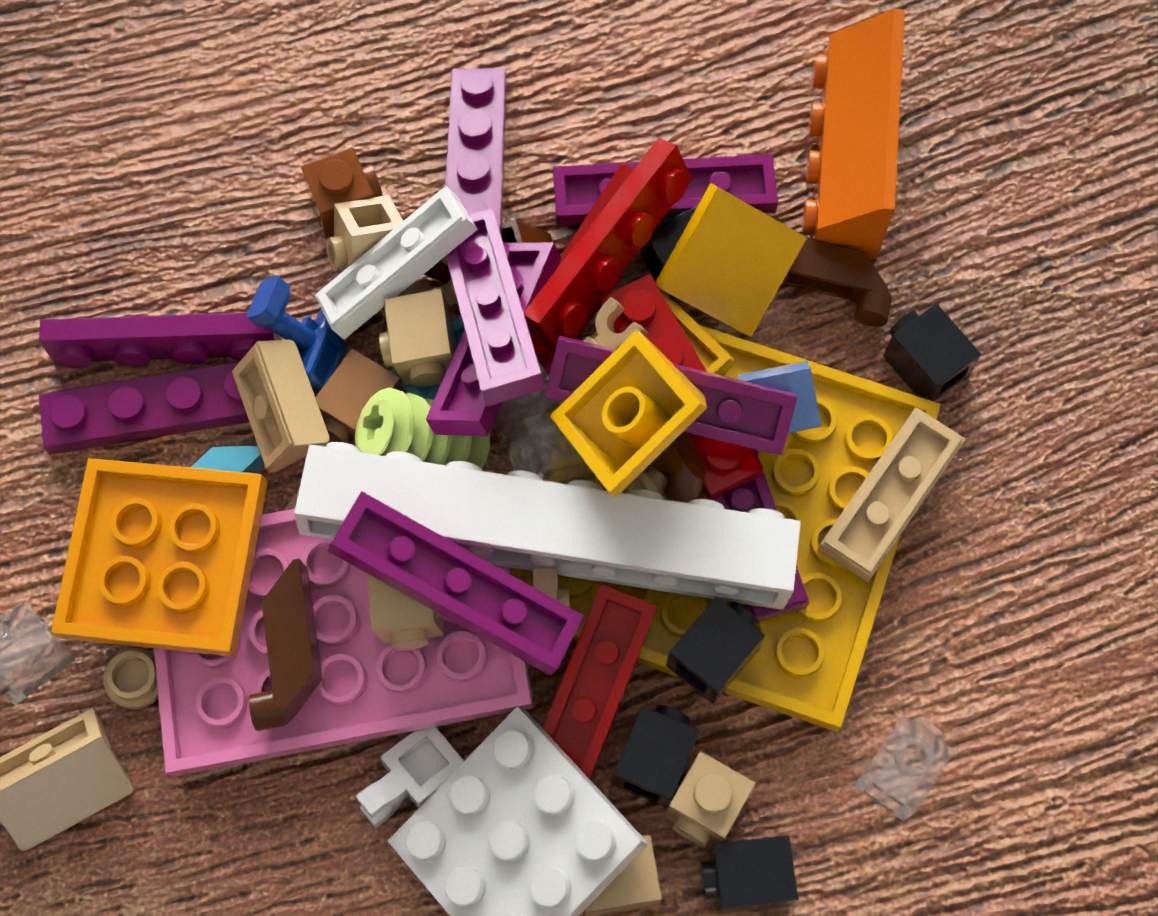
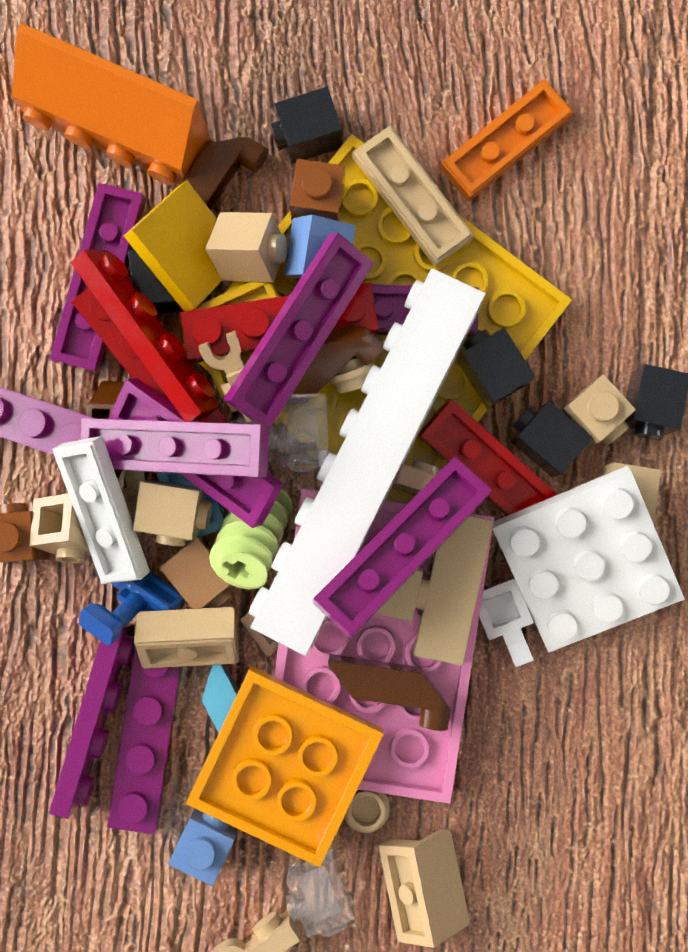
camera: 70 degrees left, 15 degrees up
yellow slope [550,330,707,497] -> none
clear brick [853,715,956,822] -> none
none -> medium blue brick [168,809,239,886]
none -> tan brick [205,212,288,283]
none -> dark orange brick [289,159,345,221]
none -> tan tile [413,515,494,666]
none -> orange tile [439,79,574,202]

